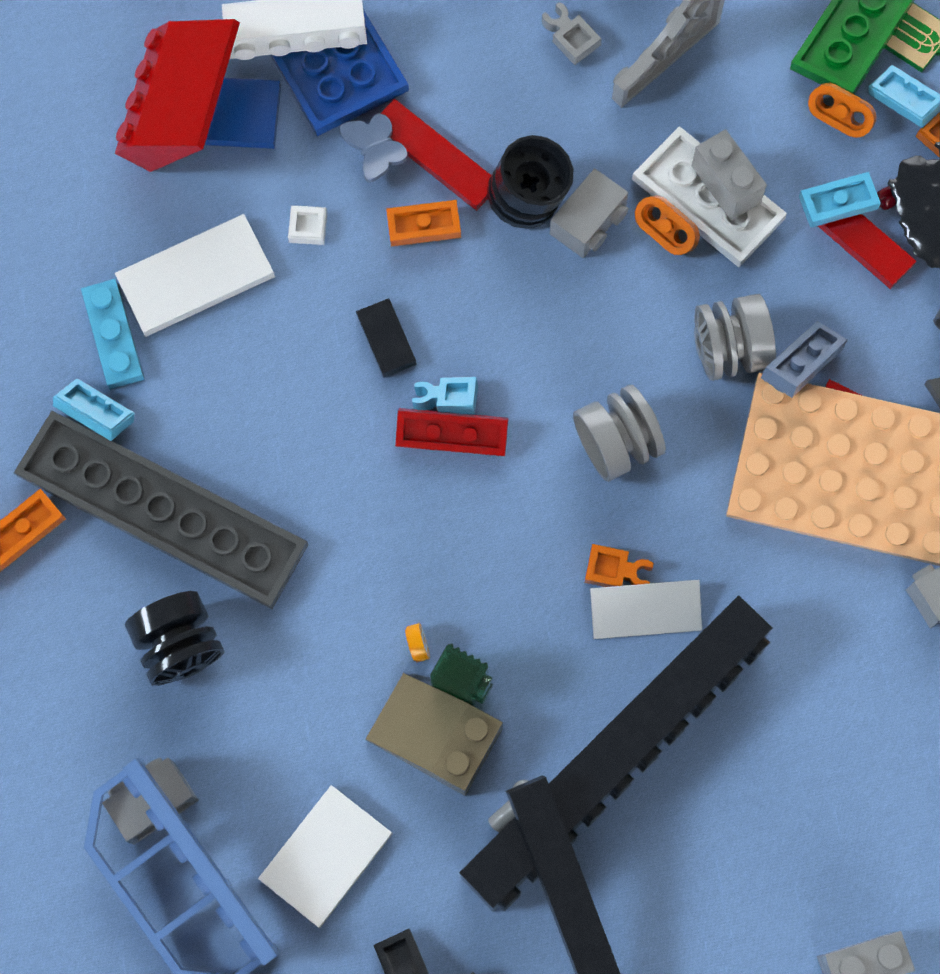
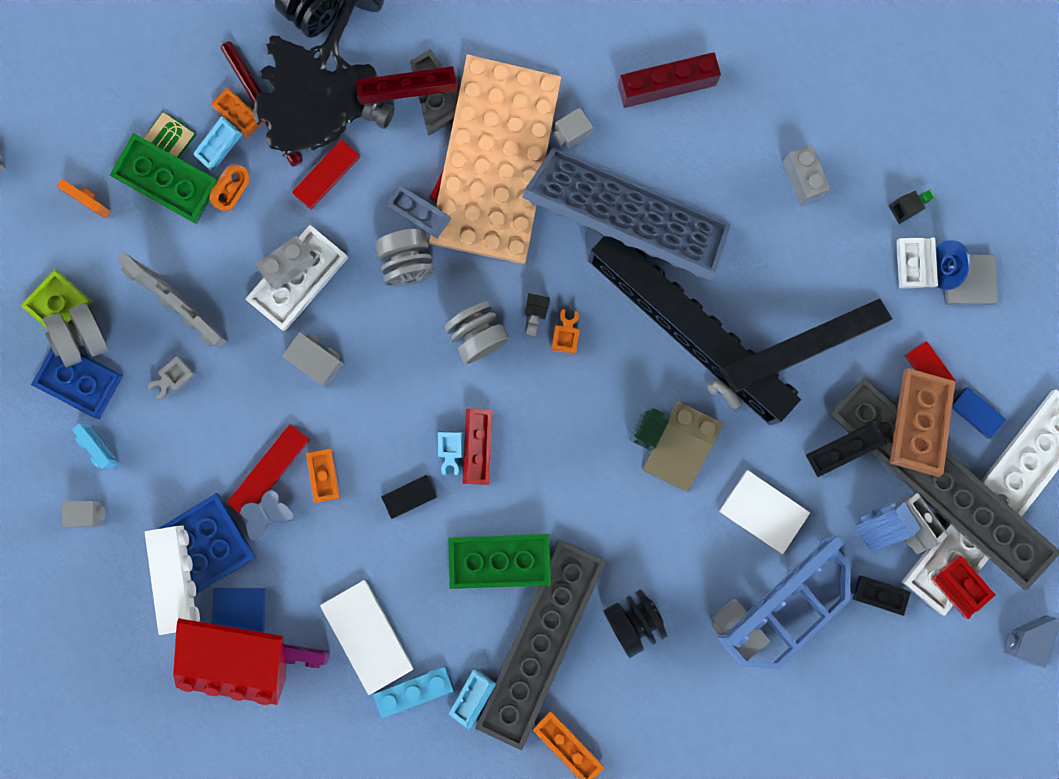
camera: 100 degrees left, 10 degrees up
white tile [288,206,327,245] -> none
light orange tile [405,623,430,663] -> none
black wheel [487,135,574,229] -> none
white sticker [590,580,702,639] -> none
orange plate [635,195,700,255] -> none
medium azure plate [799,172,881,228] -> none
none -> magenta plate [284,644,330,668]
none -> green plate [448,534,552,589]
none -> sand blue plate [522,148,731,281]
none -> pearl dark grey piece [525,293,550,337]

